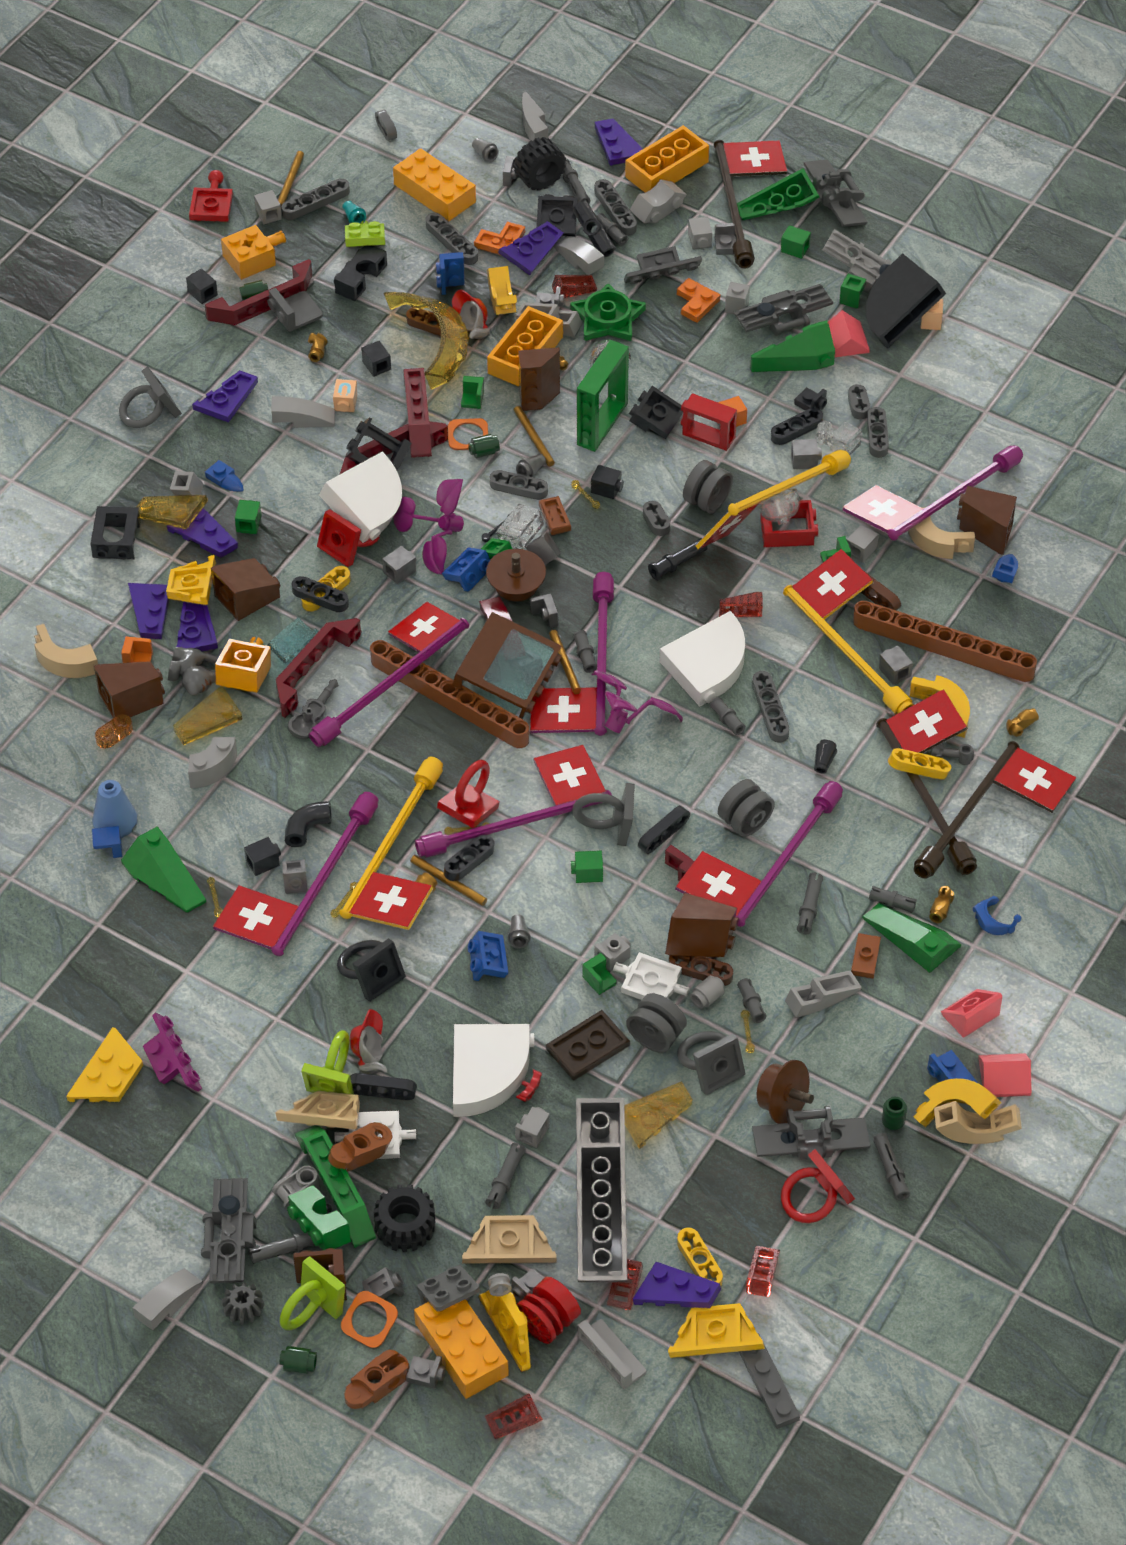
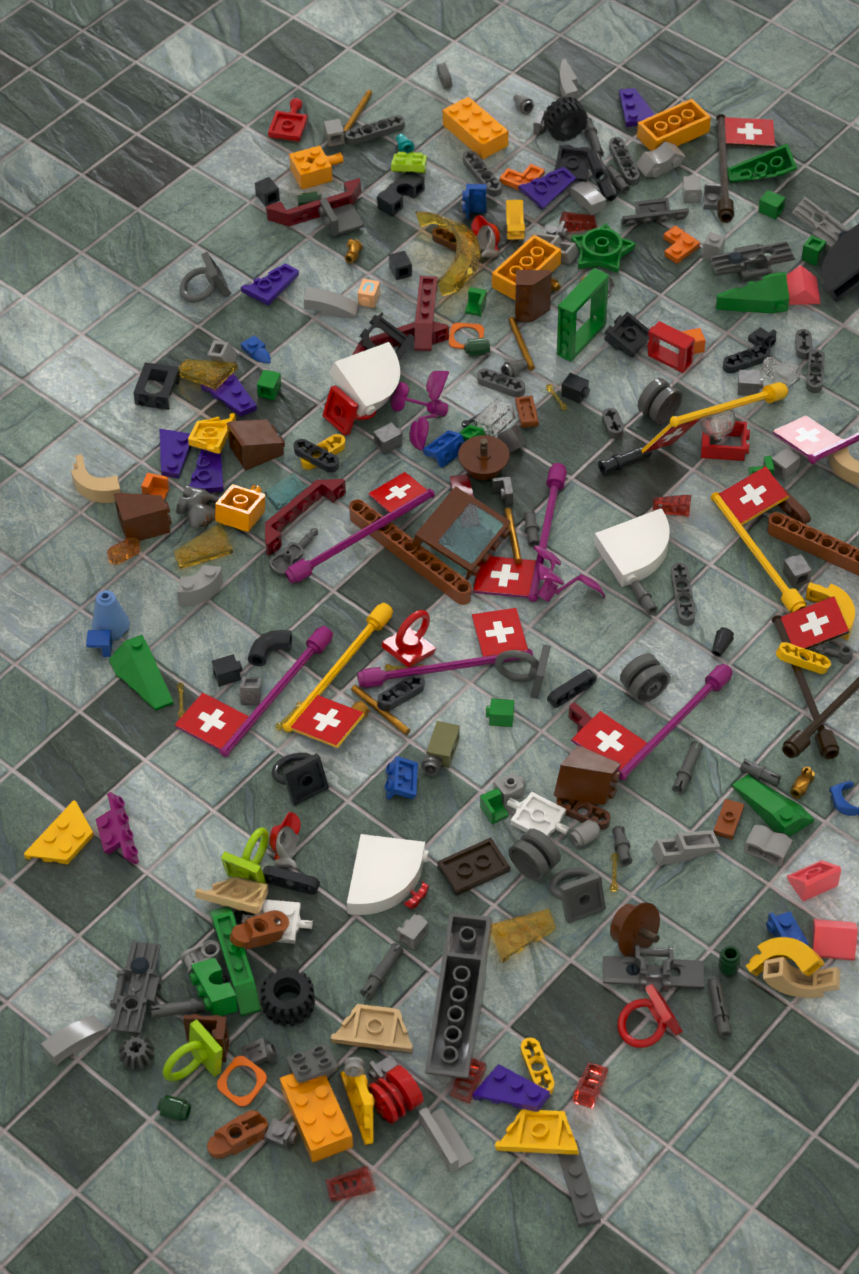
camera: 10 degrees right, 0 degrees up
dark grey piece [804,159,867,227] -> none
none -> olive panel [426,721,460,768]
none -> light grey brick [744,825,793,866]

